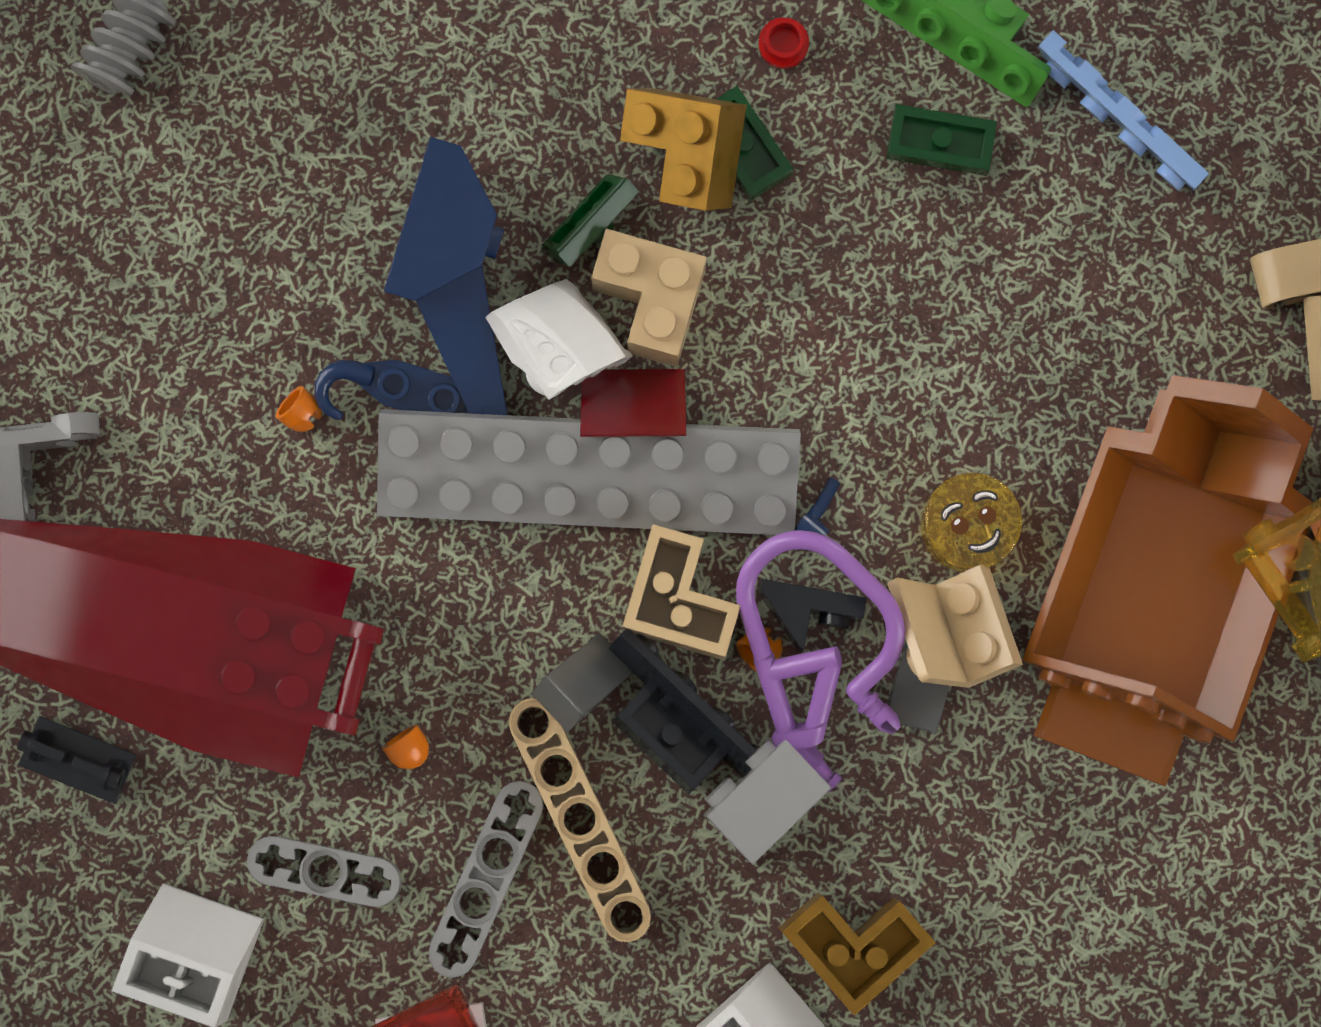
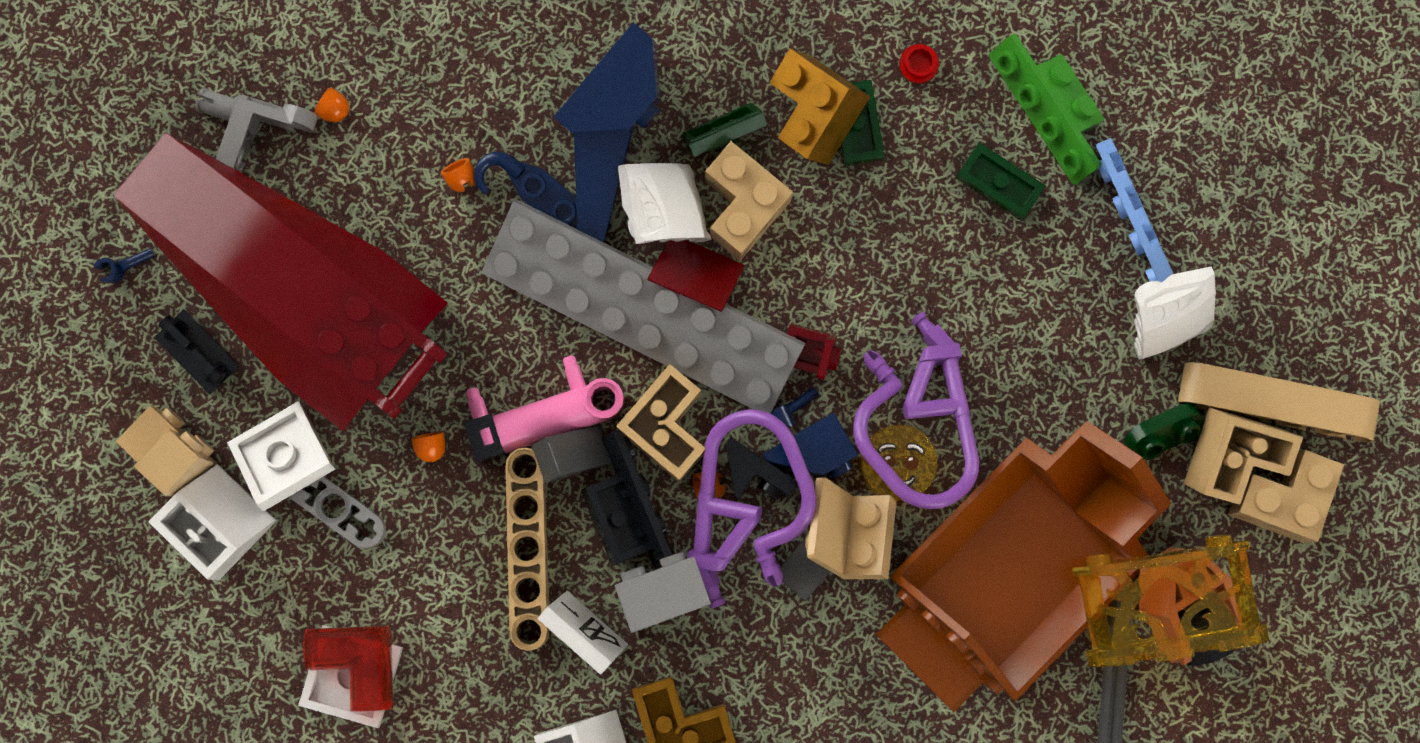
camera: 20 degrees right, 0 degrees up
light grey beam [428,781,544,978] -> none
none -> tan brick [115,405,218,497]
none -> white tile [227,401,335,511]
none -> orange hinge [314,87,349,123]
none -> bright pink piece [464,355,625,464]
none -> white tile [537,591,628,675]
none -> dark blue slope [761,412,859,480]
none -> dark red bracket [787,323,842,380]
none -> medium lavender piece [853,311,979,509]
none -> dark green plate [1124,403,1205,460]
none -> white slope [1134,266,1216,359]

